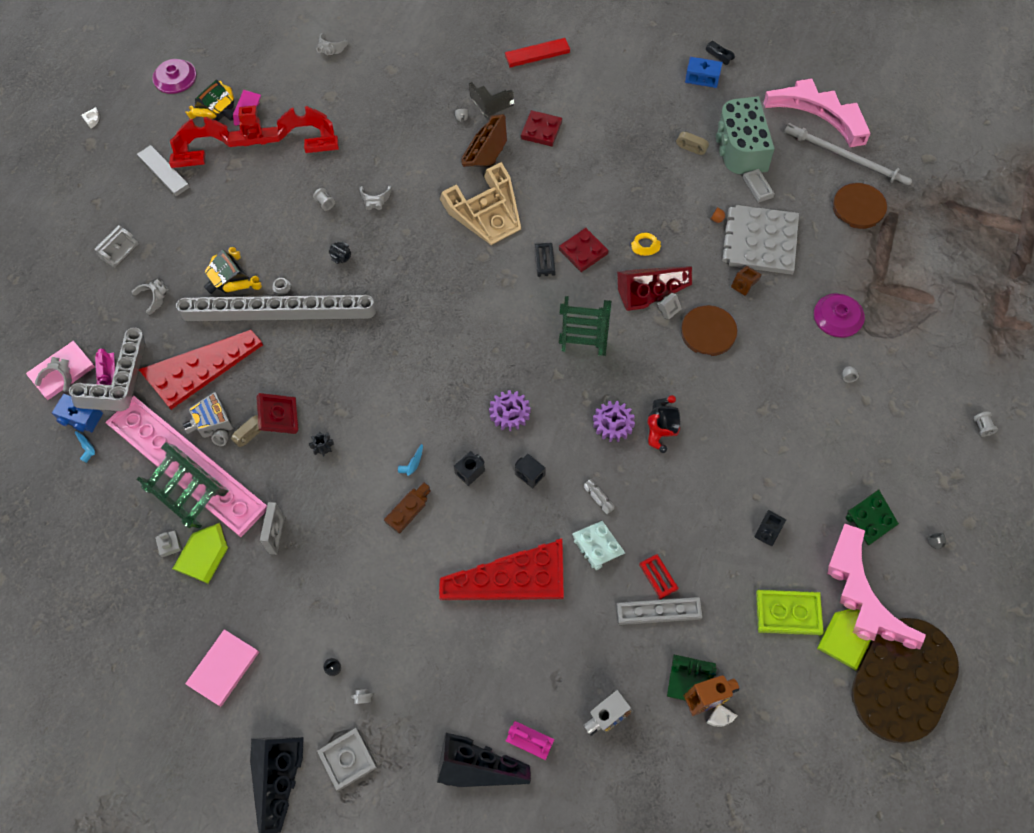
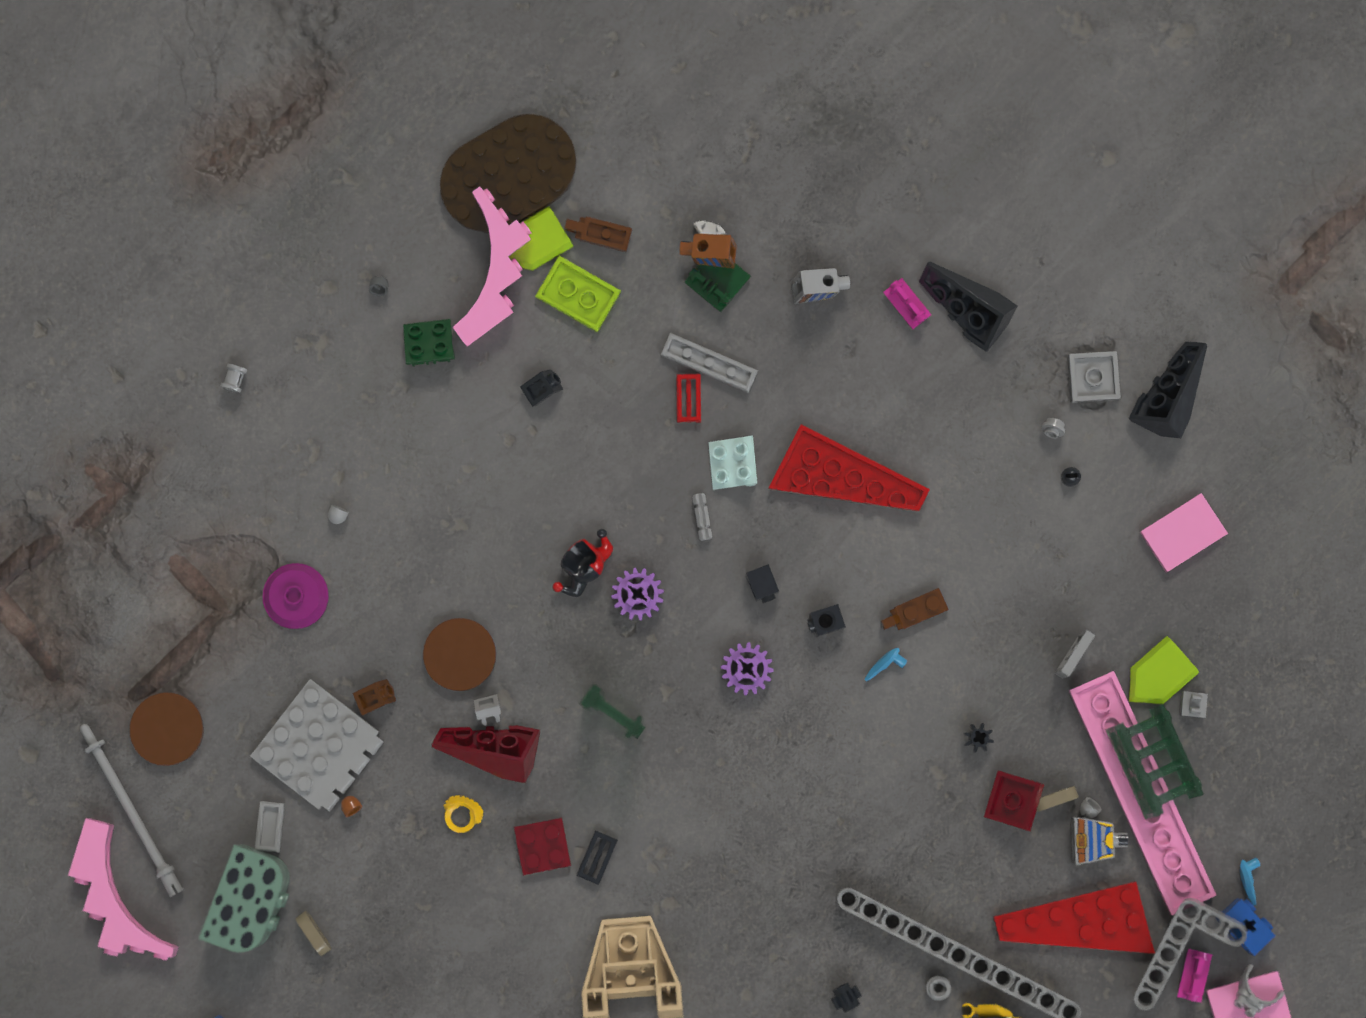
camera: 155 degrees left, 20 degrees up
none -> reddish brown hinge [564,216,632,252]

